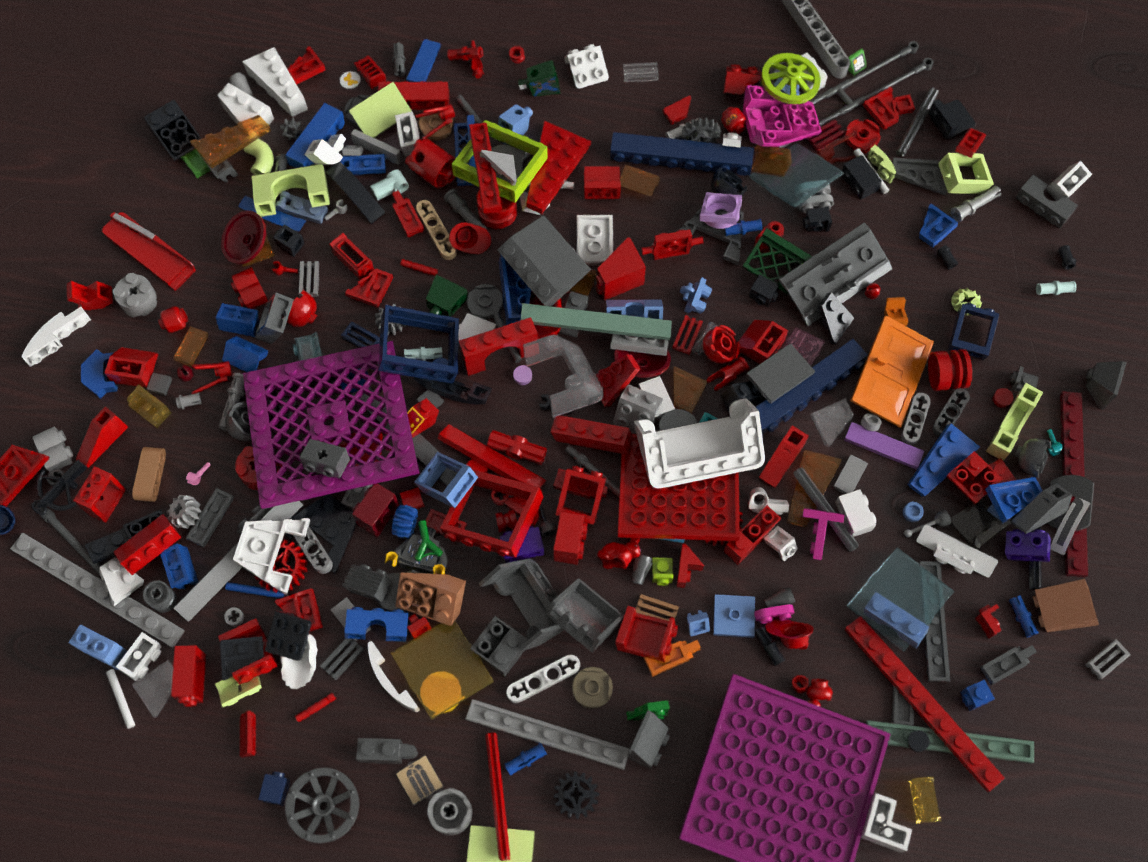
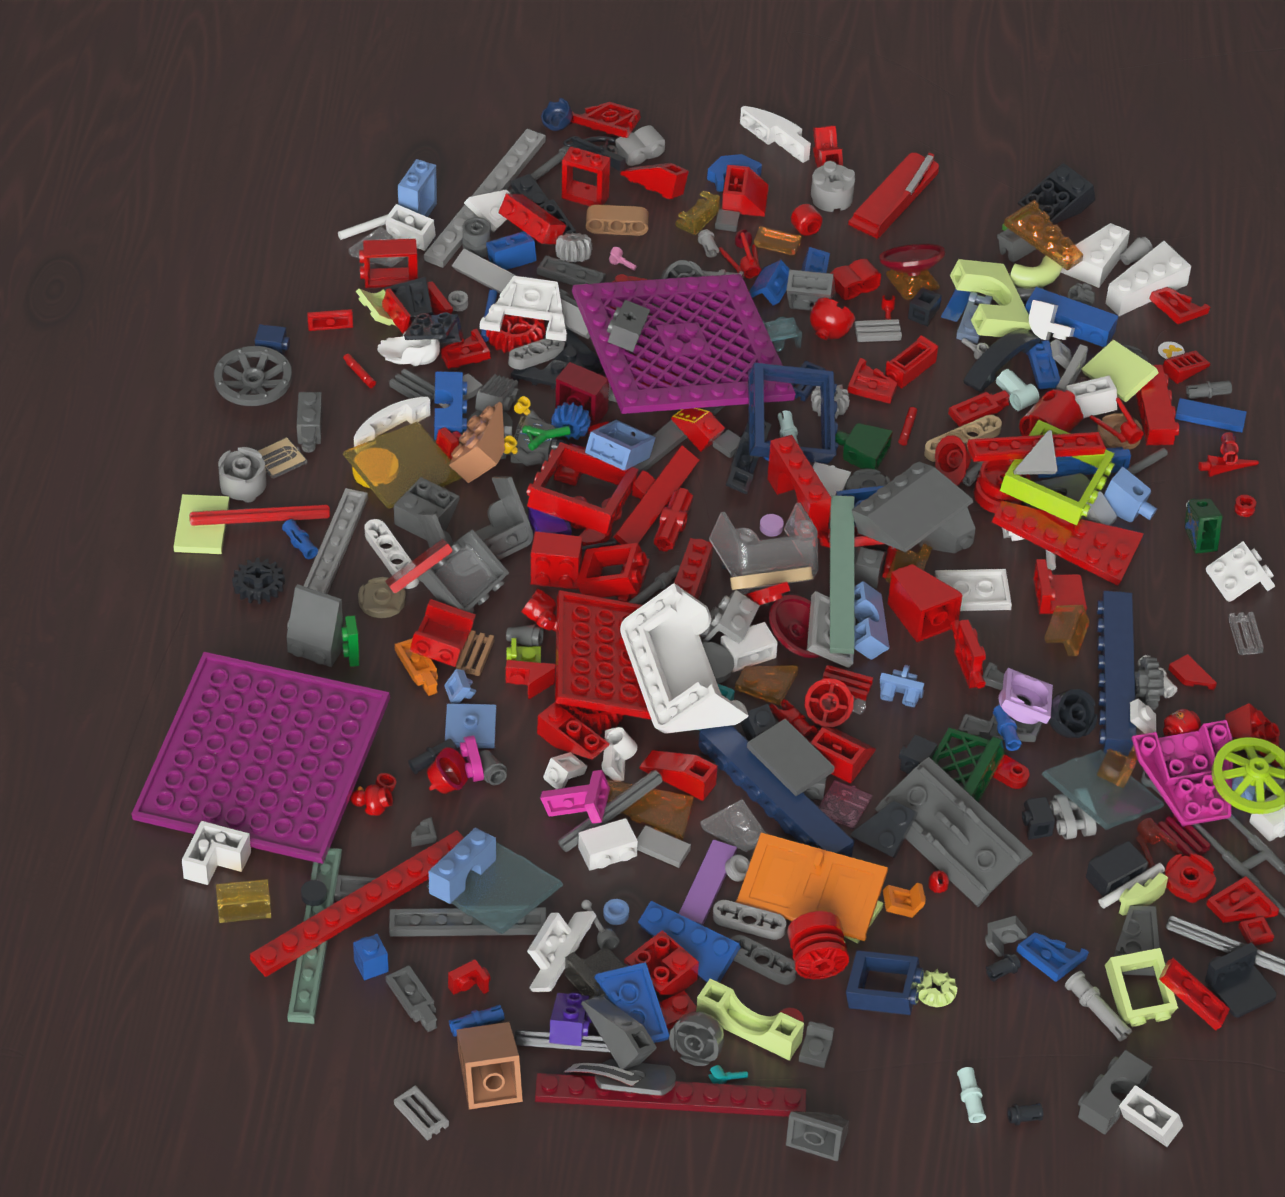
camera: 85 degrees right, 20 degrees down
none -> tile [385,539,453,593]
none -> dark grey tile [411,817,437,847]
none -> tan beam [730,567,813,590]
none -> dark grey bracket [985,915,1027,957]

